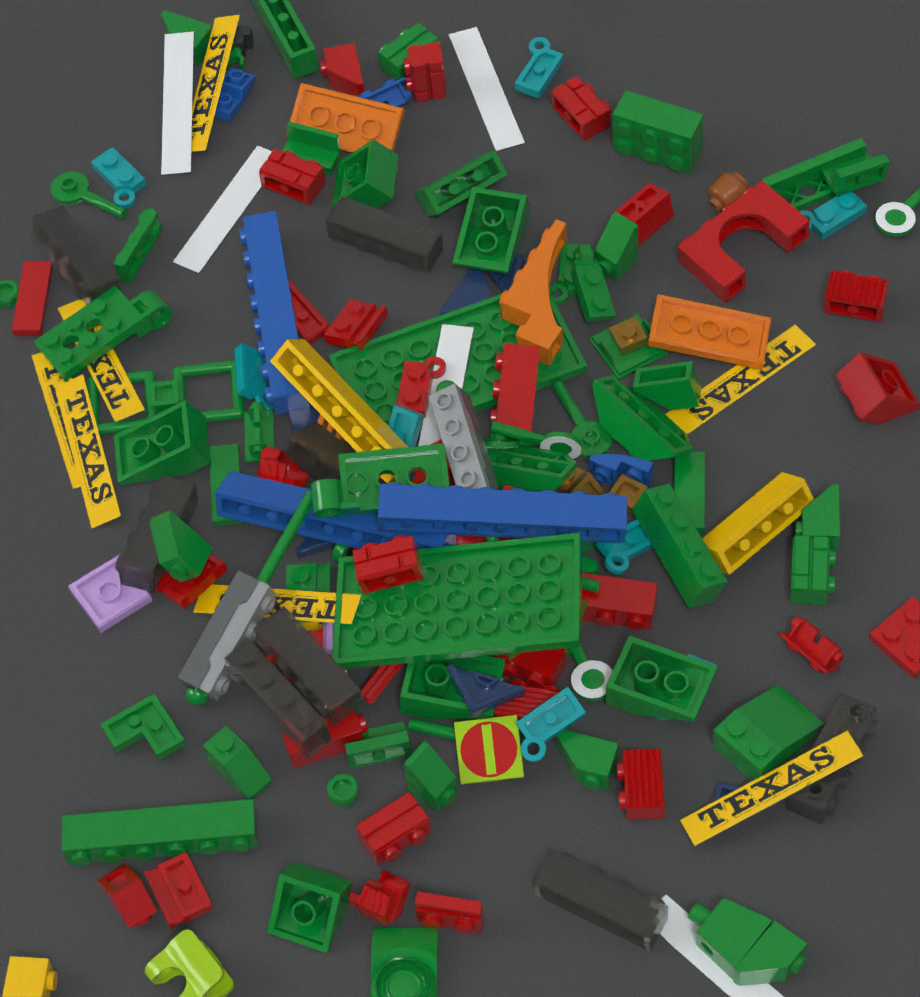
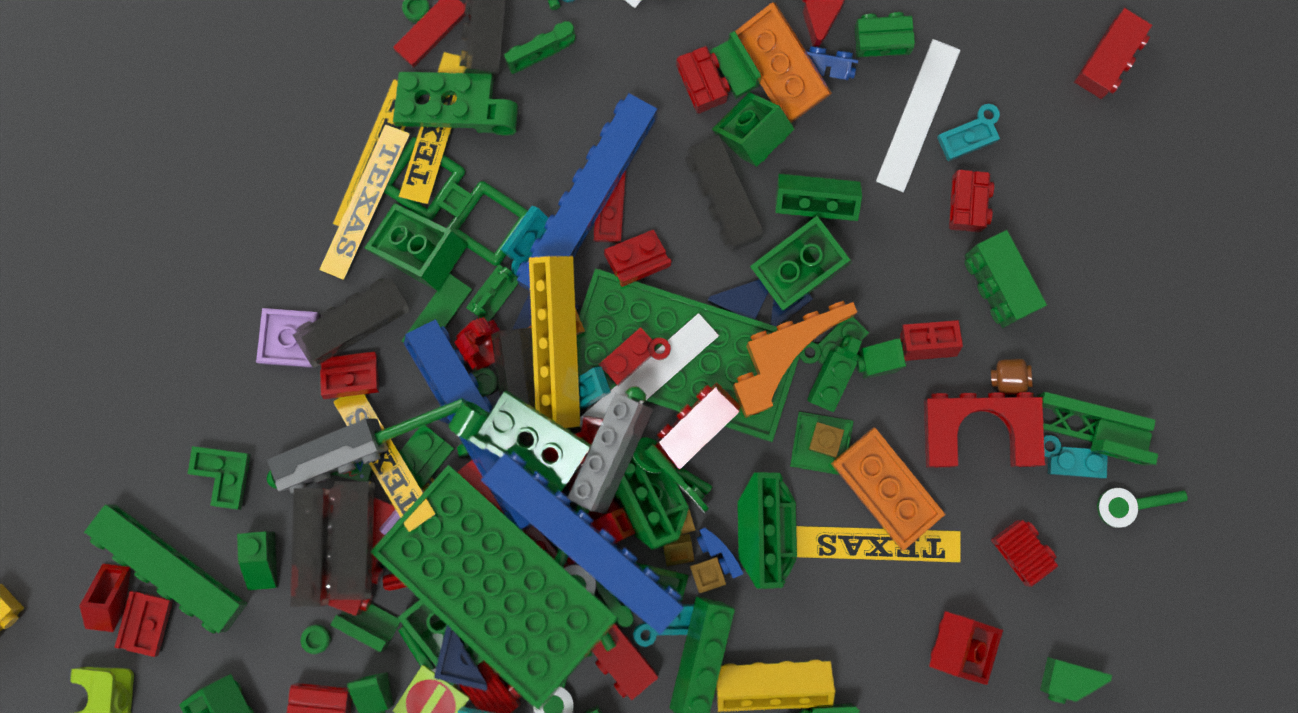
camera: 35 degrees right, 25 degrees up
green slope [150,510,213,583] -> none
white sticker [173,145,272,273] -> none
red brick [353,535,424,594] -> none
red brick [403,42,447,103] -> none
green piece [552,381,612,459] -> none
green slope [633,361,702,410] -> none
green tile [675,451,705,534] -> none

